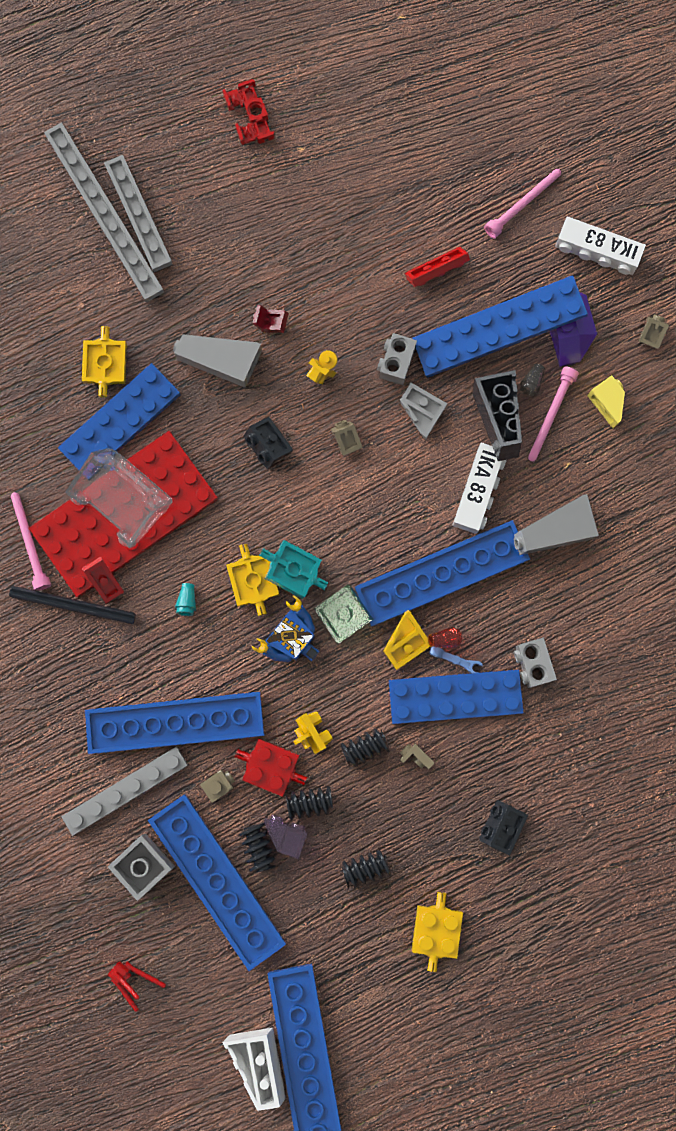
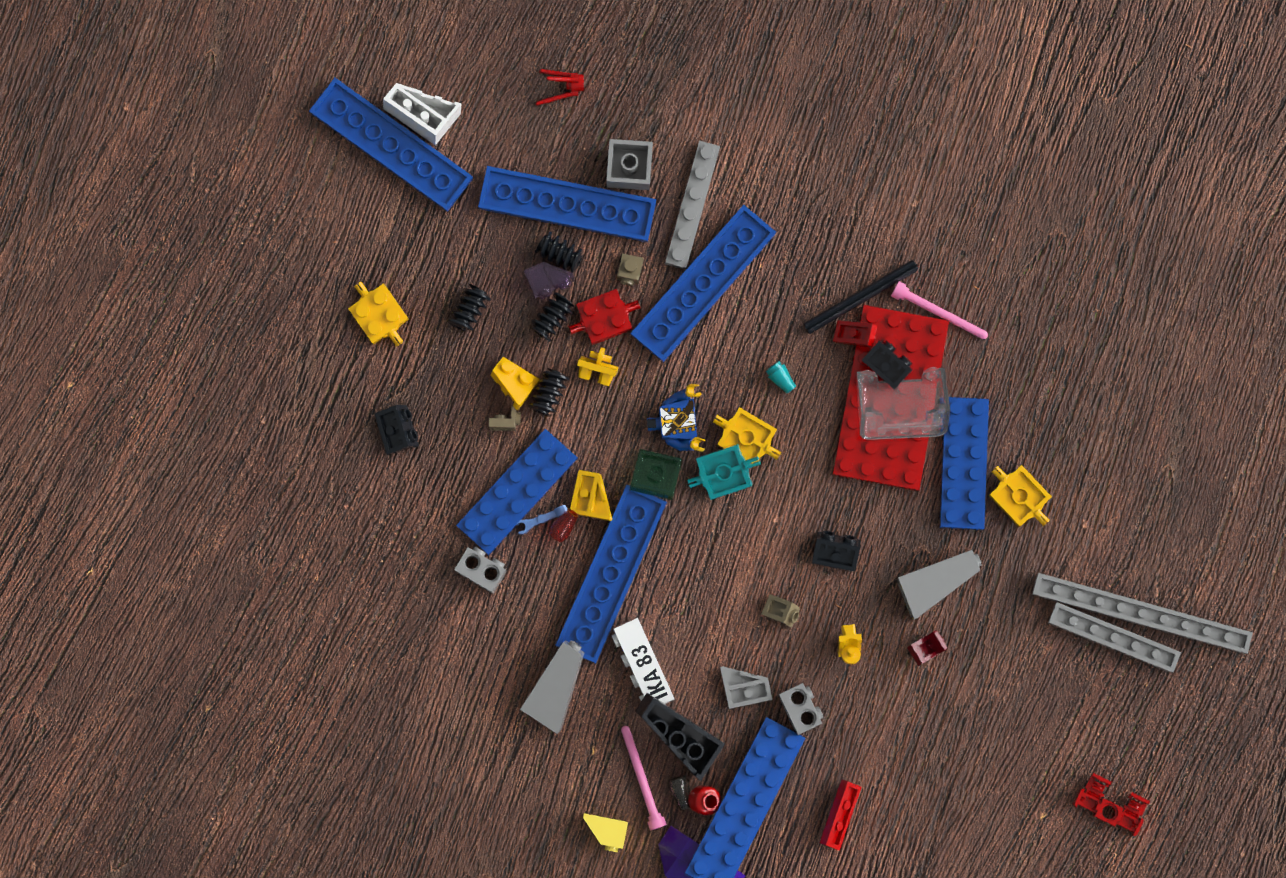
camera: 135 degrees right, 0 degrees up
none -> yellow wing [491,357,540,410]
none -> red head [688,785,721,816]
none -> black bracket [862,340,913,390]

